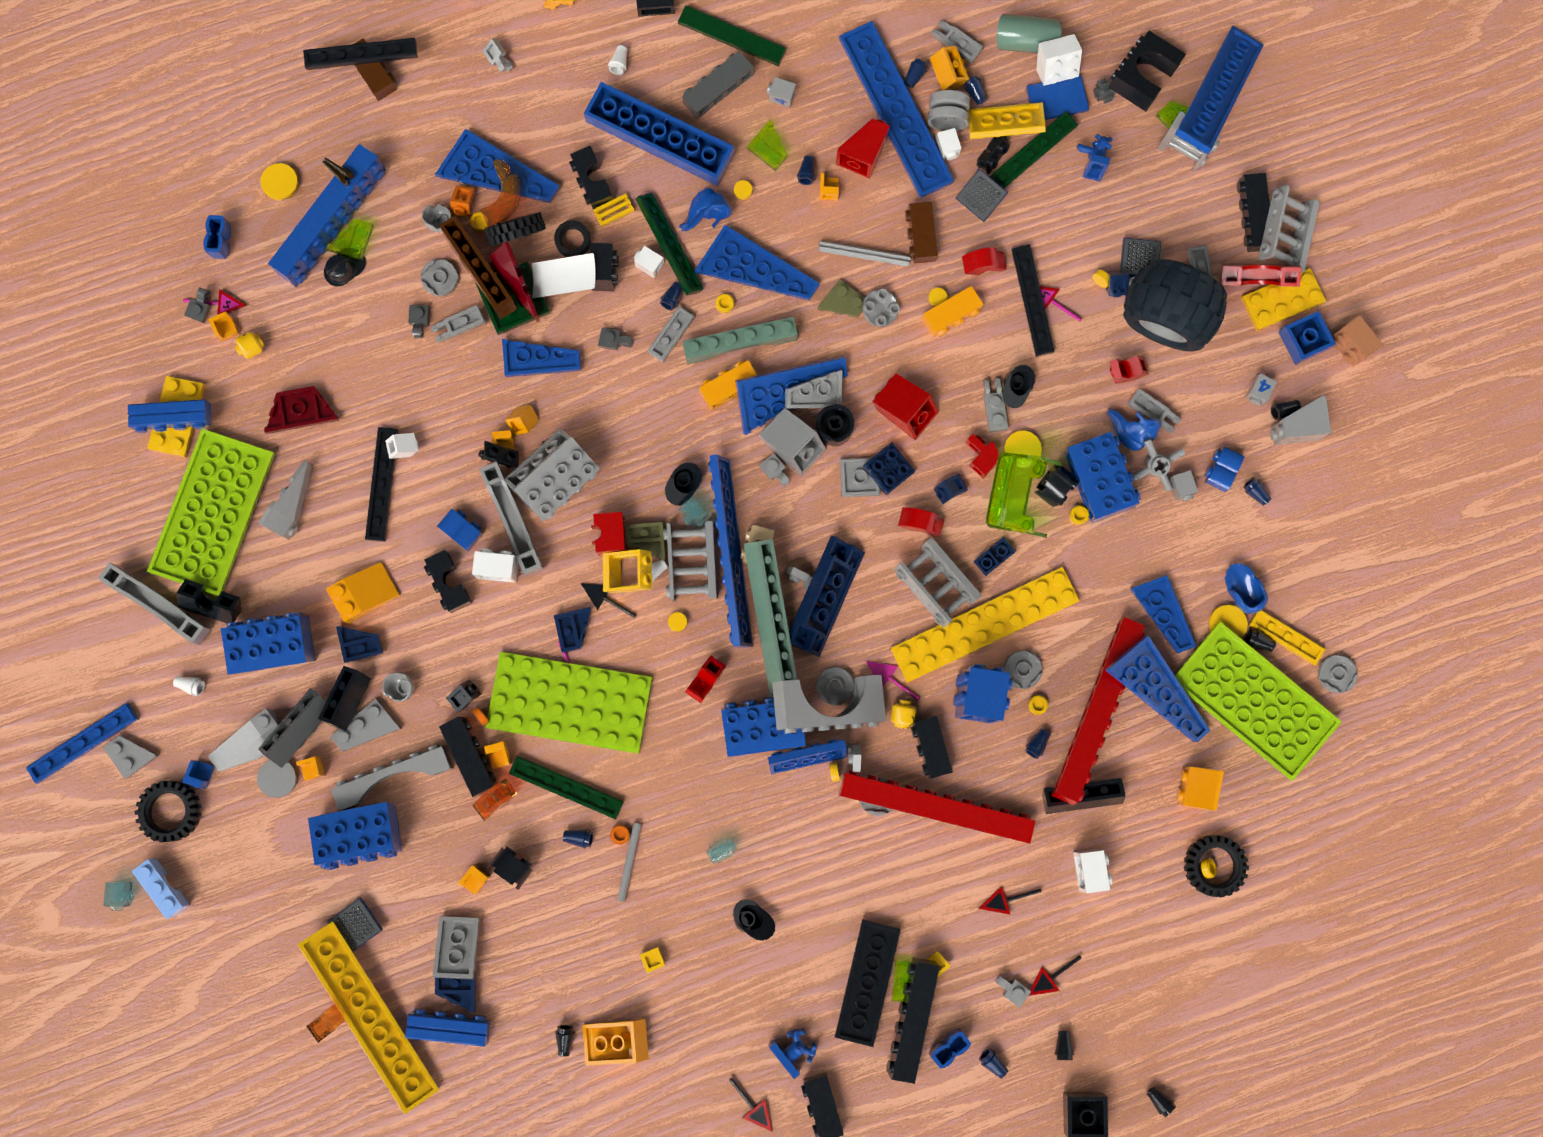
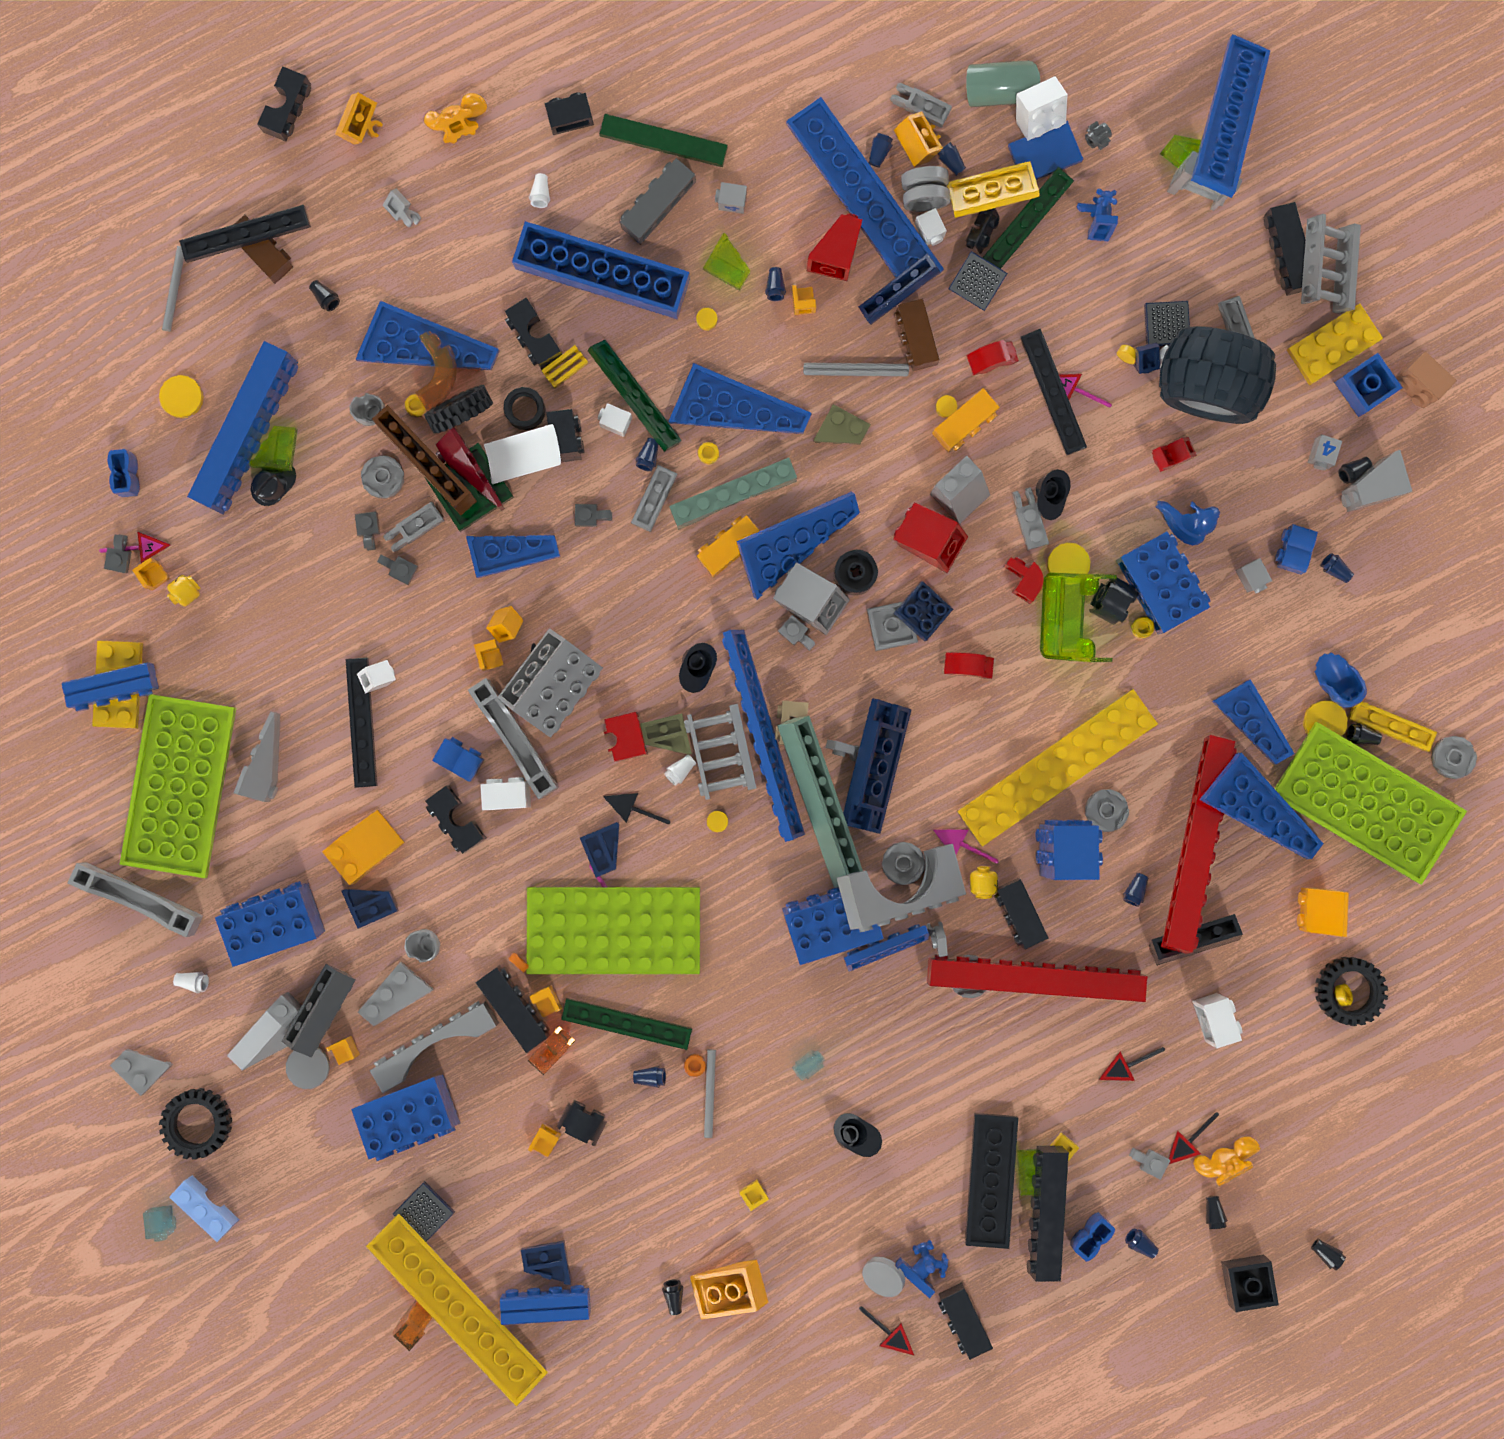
camera: 10 degrees left, 5 degrees up
blue tile [26,703,139,784] -> none
black arch [176,579,241,623] -> none
blue panel [182,760,215,789] -> none
dark red wing [264,386,339,434] -> none
black brick [318,666,371,731] -> none
dark brown piece [322,158,354,186] -> none
light grey plate [433,916,480,979] -> none
black bracket [446,680,481,713] -> none
orange bracket [450,185,475,217] -> none
black hinge [478,441,519,468] -> none
yellow window [603,549,653,593] -> none
blue piece [679,188,732,231] -> none
clear light blue brick [679,496,709,528] -> none
red brick [685,655,726,703] -> none
light grey wing [785,370,842,408] -> none
yellow tile [829,762,840,782] -> none
light grey dish [862,289,900,327] -> none
light grey fence [894,537,982,628] -> none
dark blue bracket [934,474,968,504] -> none
dark blue slope [973,537,1016,576] -> none
yellow tile [1028,695,1048,715] -> none
black arch [1109,30,1186,112] -> none
light grey hinge [1127,389,1181,433] -> none
light grey bar [1132,438,1185,491] -> none
arch [1220,264,1302,287] -> none
none -> light grey bar [162,246,184,332]
none -> black cone [309,280,340,312]
none -> dark grey plate [377,555,418,586]
none -> dark blue brick [858,254,940,325]
none -> light grey tile [862,1257,905,1297]
none -> light grey slope [930,456,990,524]
none -> light orange animal [1193,1136,1261,1187]

